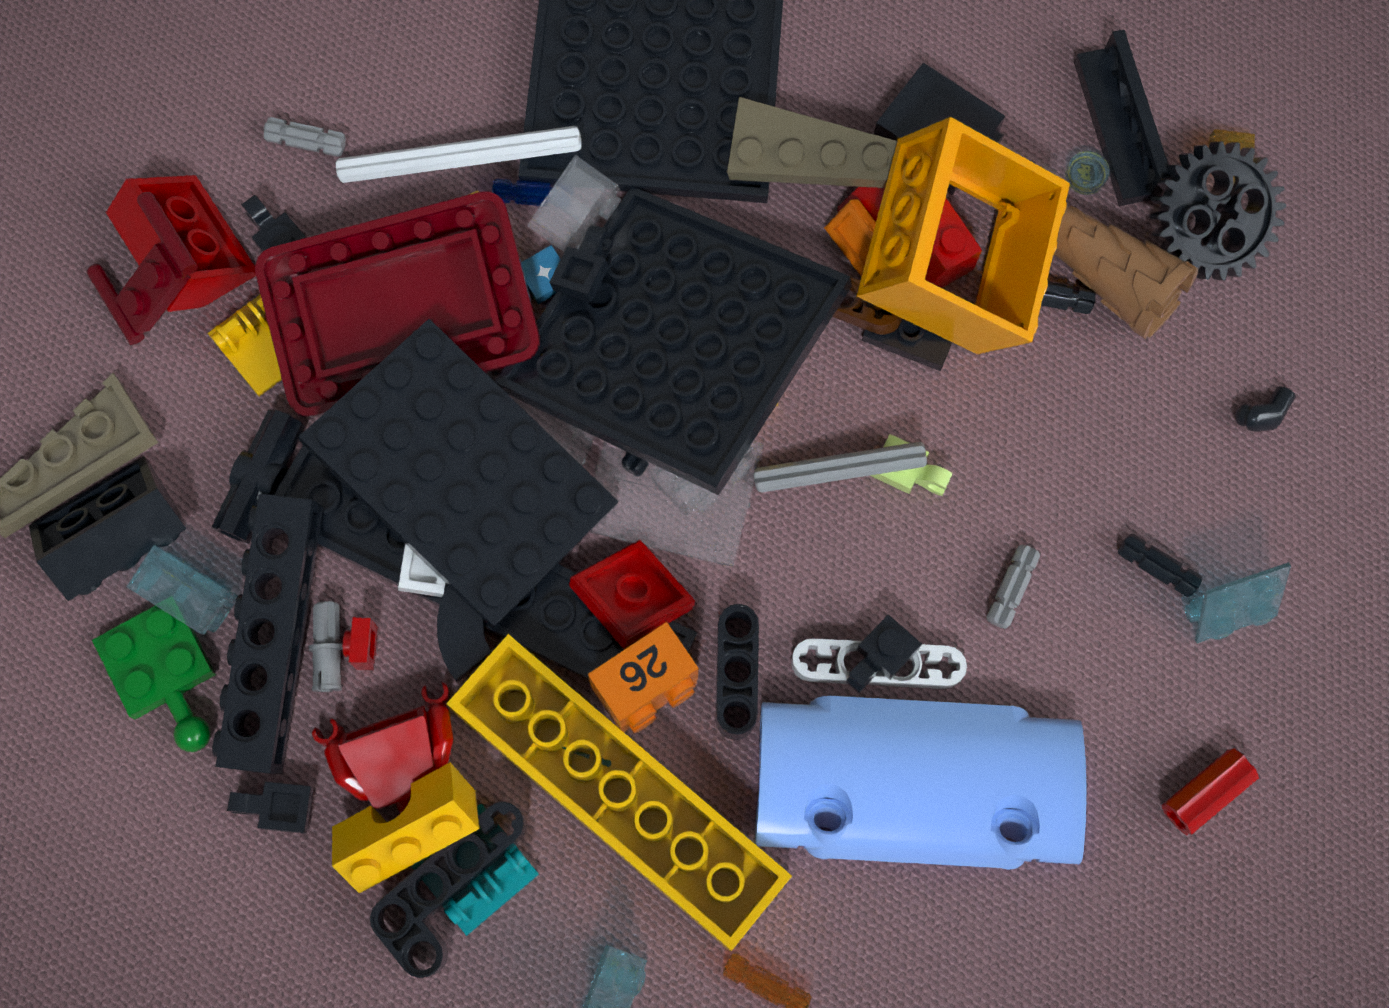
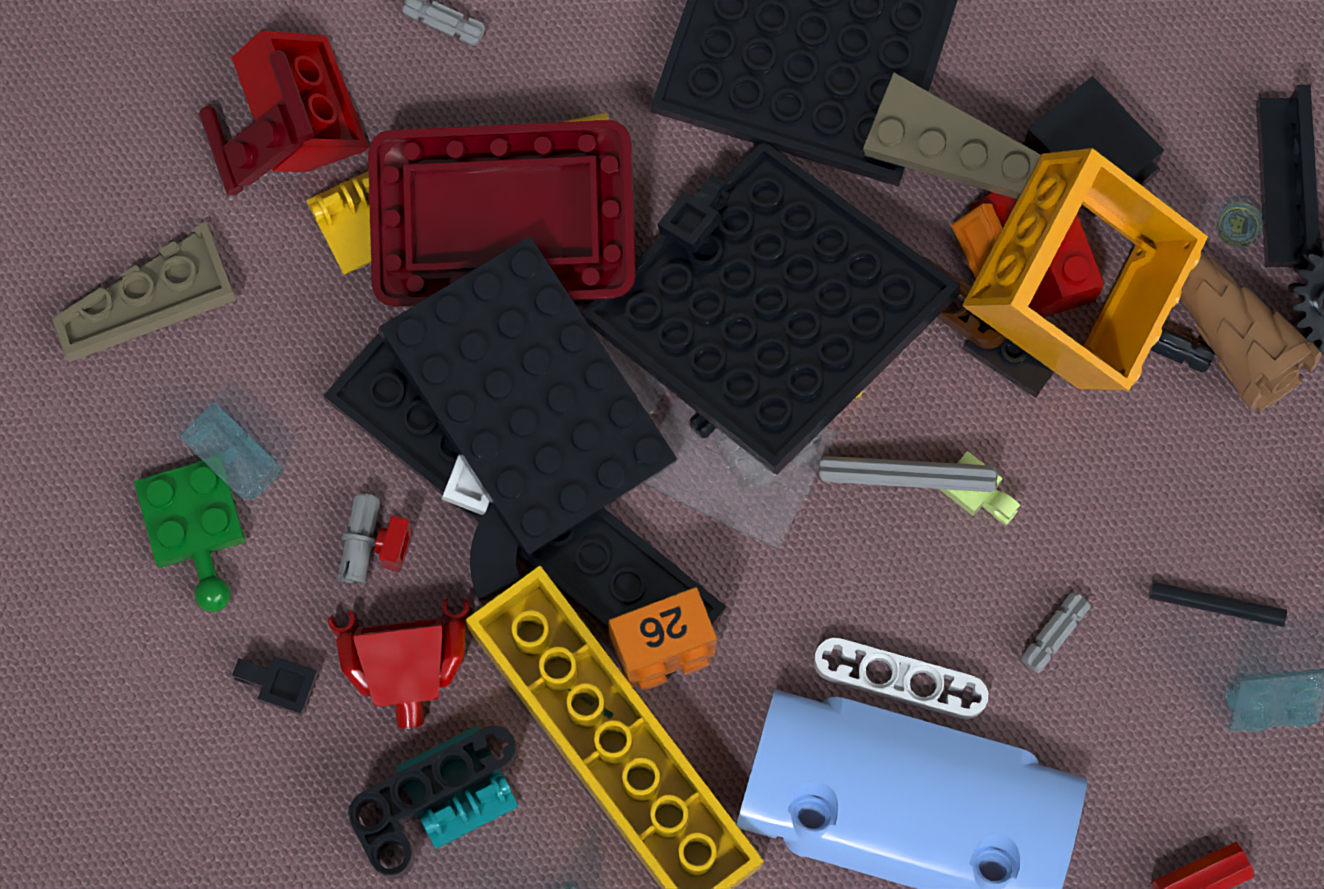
camera: 15 degrees right, 0 degrees up
black slope [29,456,186,601] -> none
black piece [212,409,305,544] -> none
black brick [212,494,323,774] -> none
black plate [241,195,307,252] -> none
yellow arch [332,762,479,893] -> none
white axle [336,126,582,183] -> none
clear blue axle [492,178,574,209] -> none
dark azure tile [521,245,561,304] -> none
clear brick [527,155,621,252] -> none
red tile [569,540,695,649] -> none
black beam [715,604,759,740] -> none
black plate [846,614,922,693] -> none
black axle [1118,534,1203,597] -> none
none -> black bar [1149,581,1287,627]

